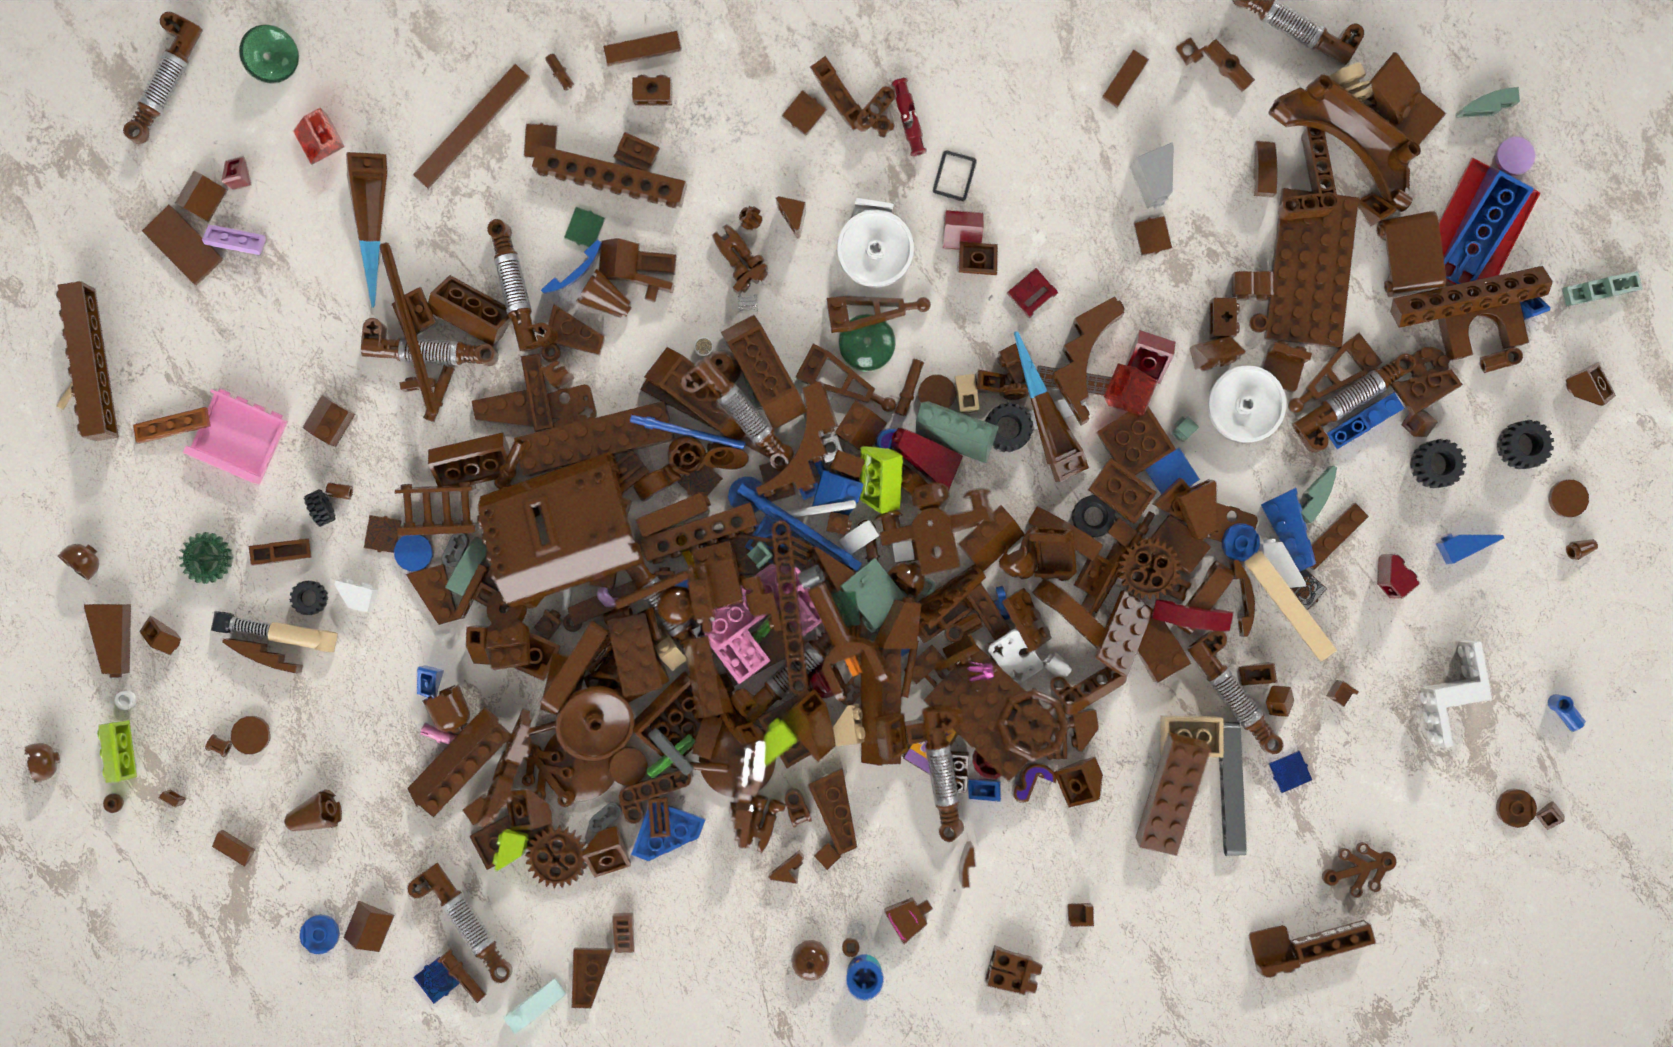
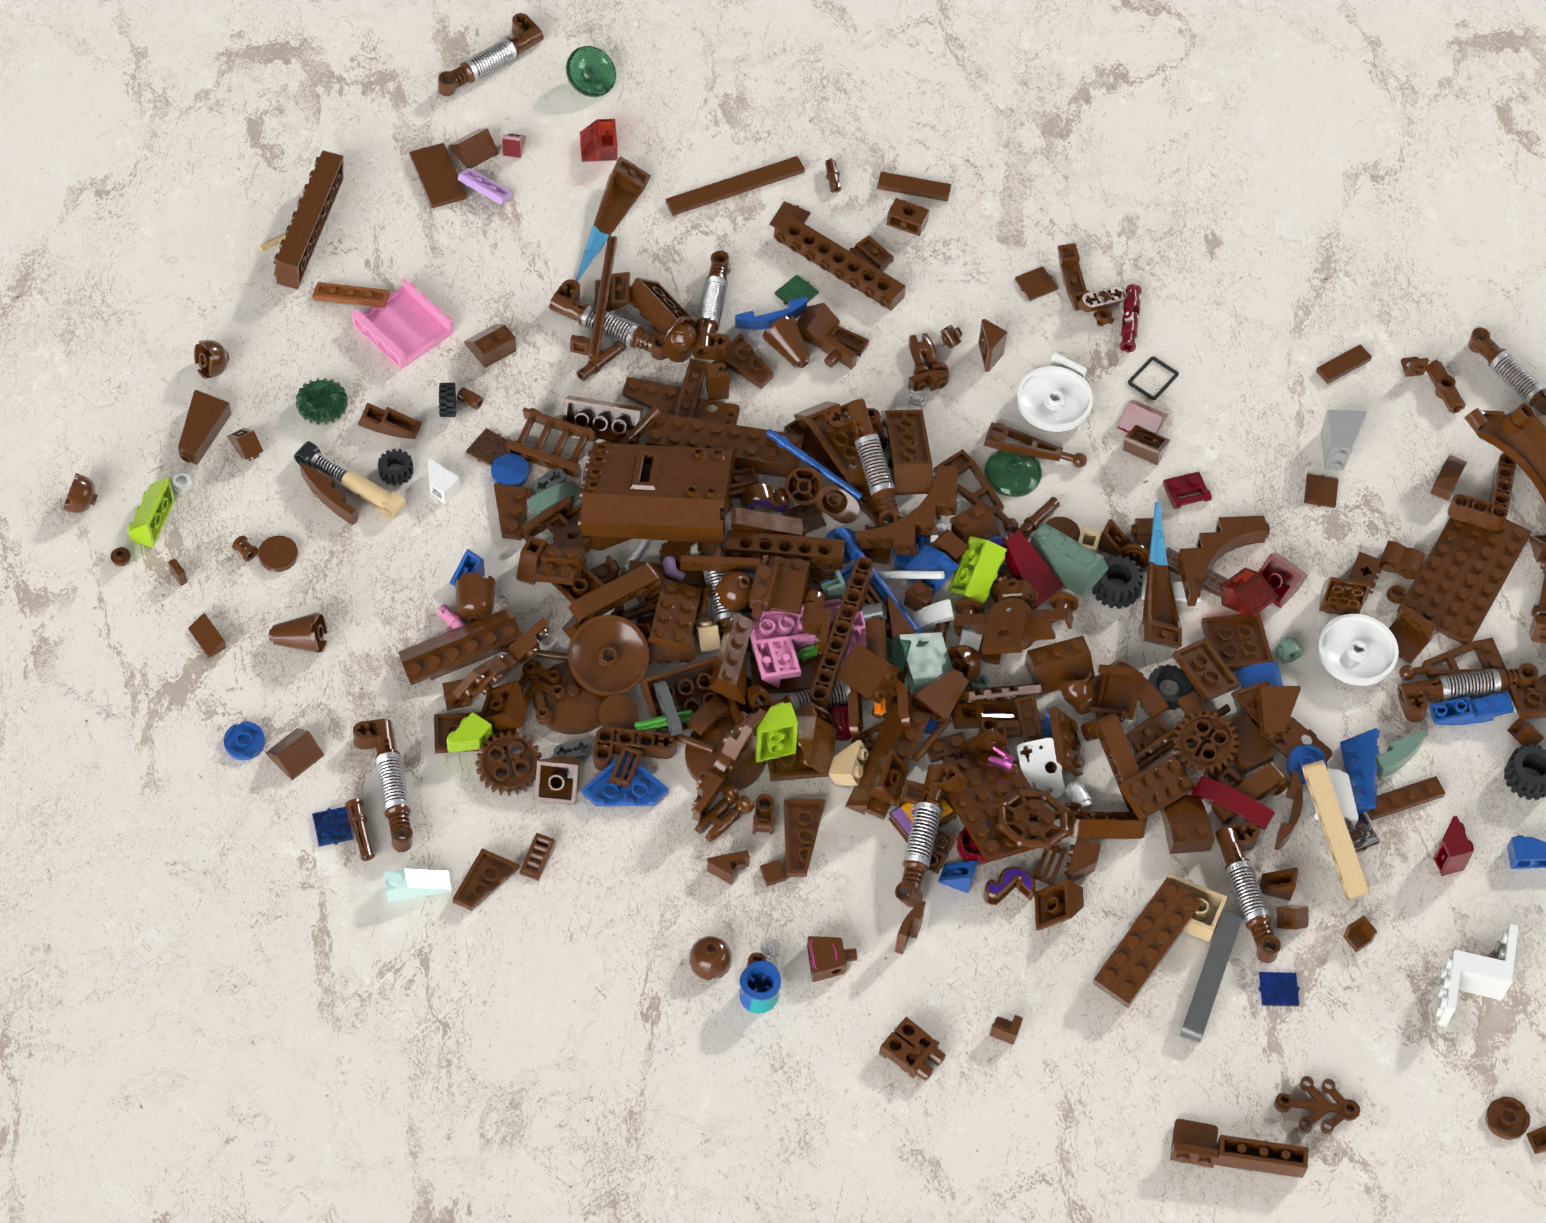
camera: 20 degrees right, 30 degrees down
none -> reddish brown hat [663,316,697,363]
none -> reddish brown panel [836,642,900,704]

